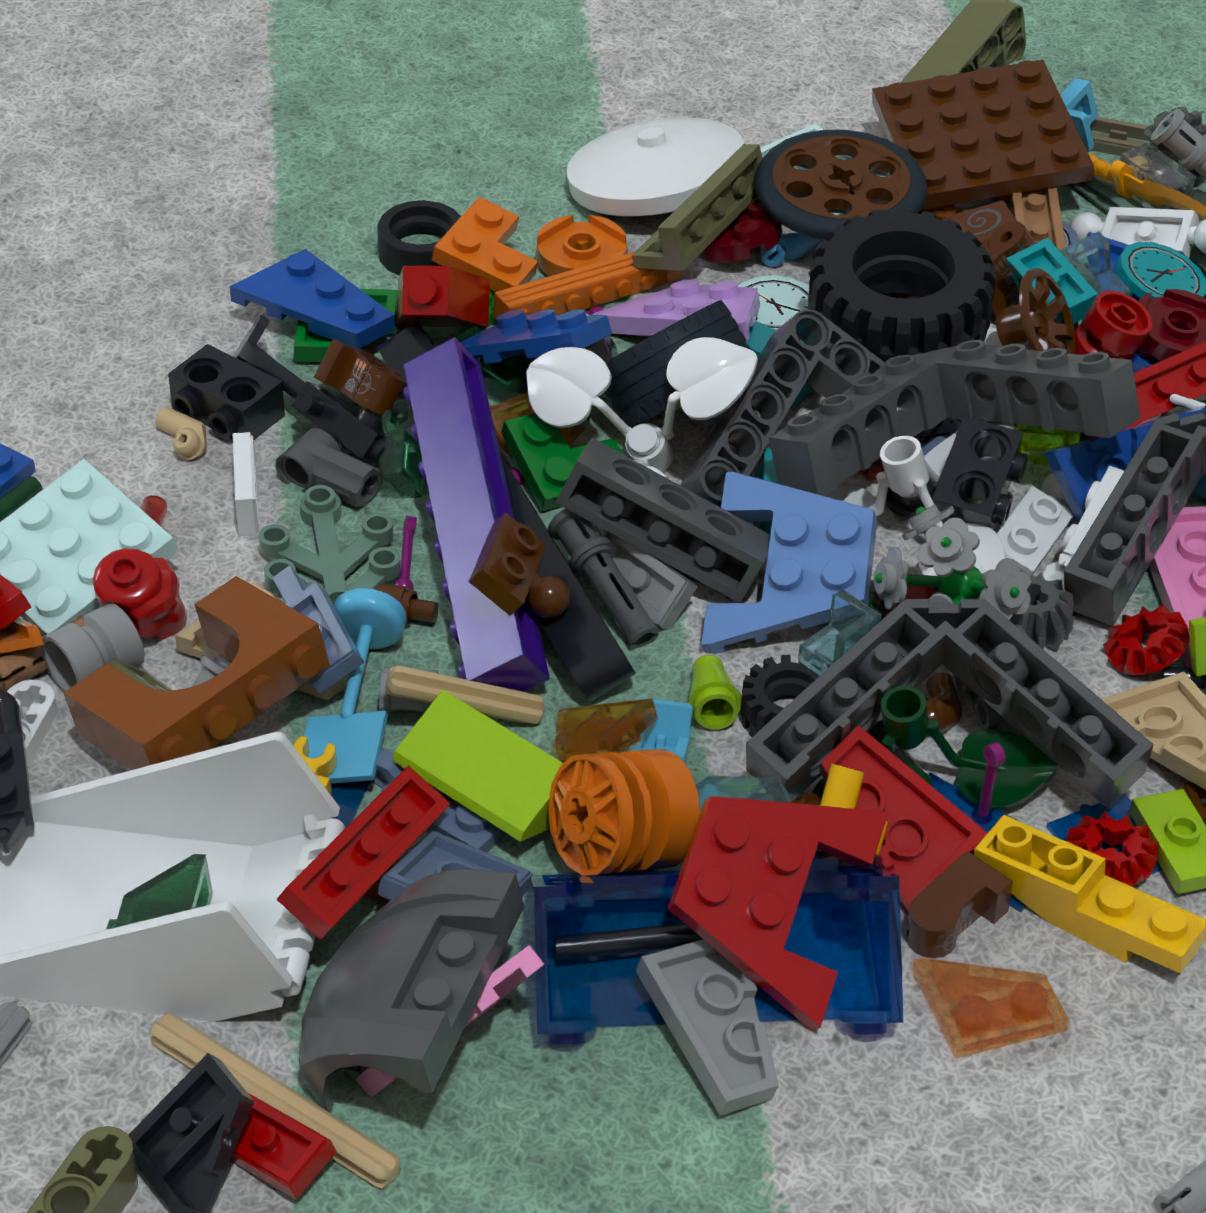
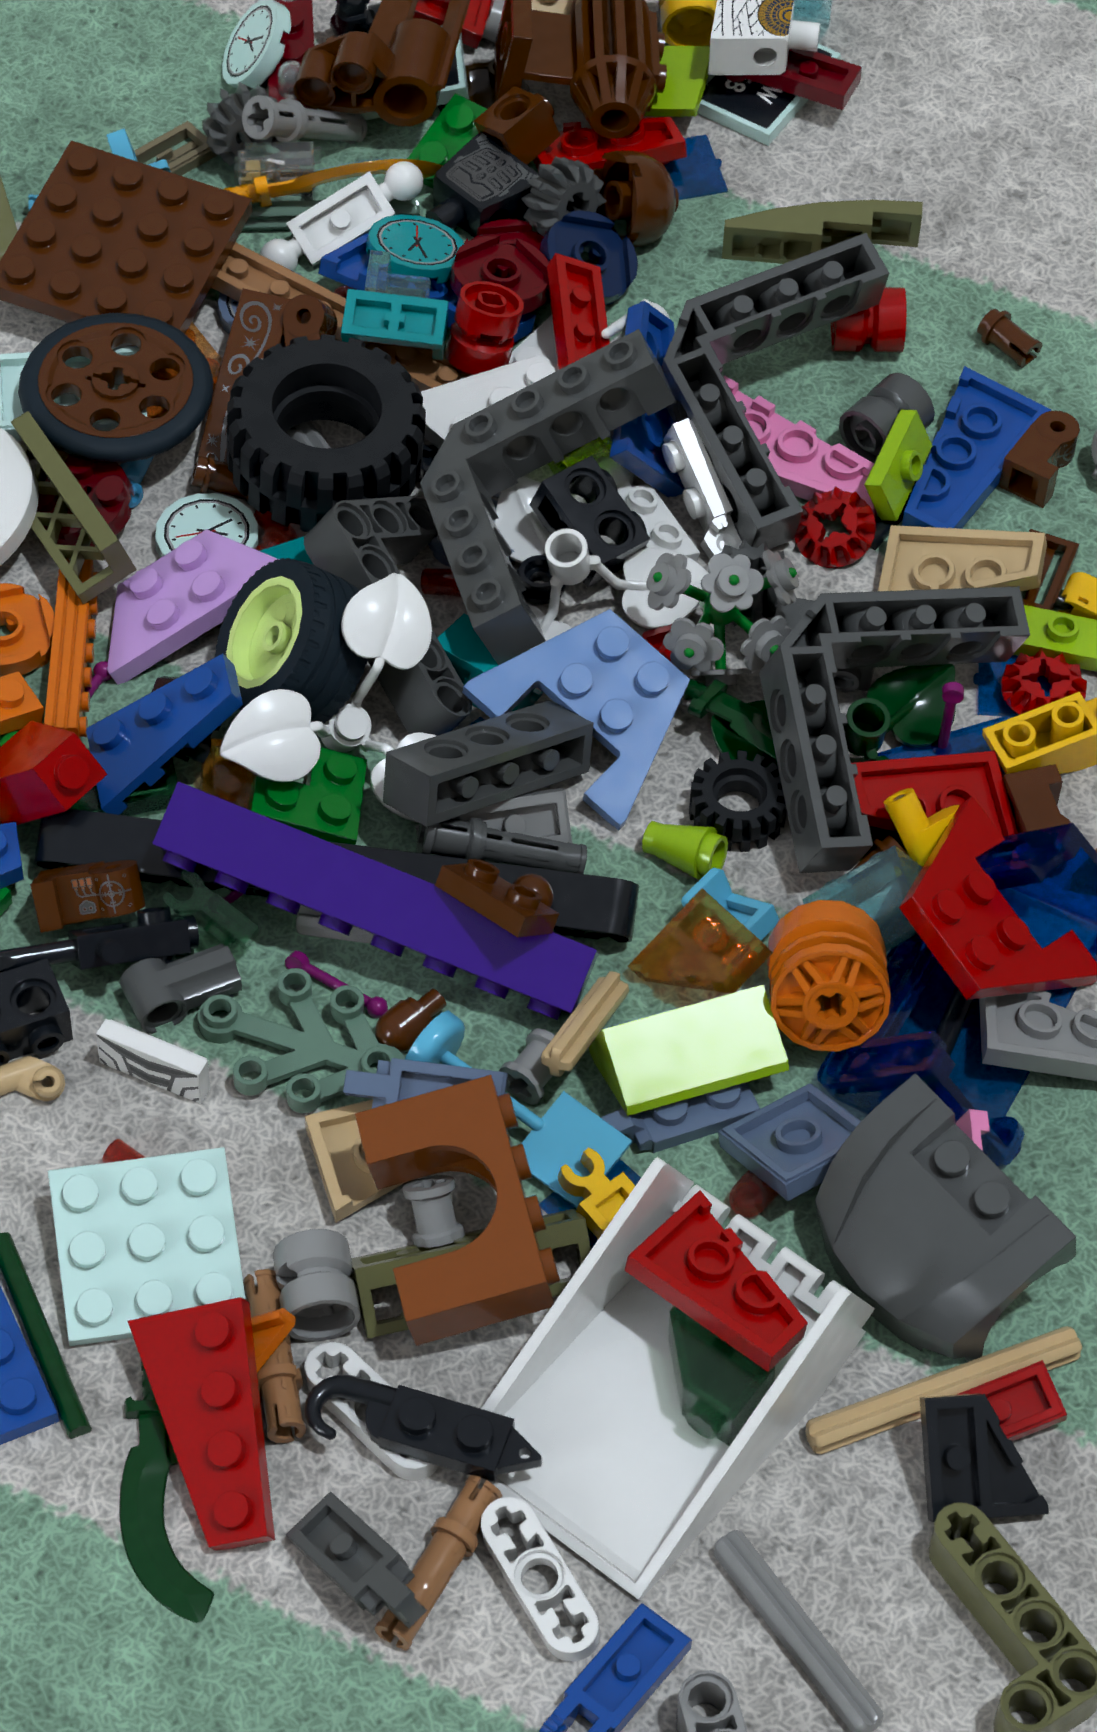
camera: 60 degrees left, 10 degrees up
red head [92,548,187,640] -> none
red plate [276,765,451,940] -> none
clear light blue panel [798,589,881,675] -> none
reddish brown wheel [996,268,1076,354] -> none
none -> red wing [624,1190,808,1372]

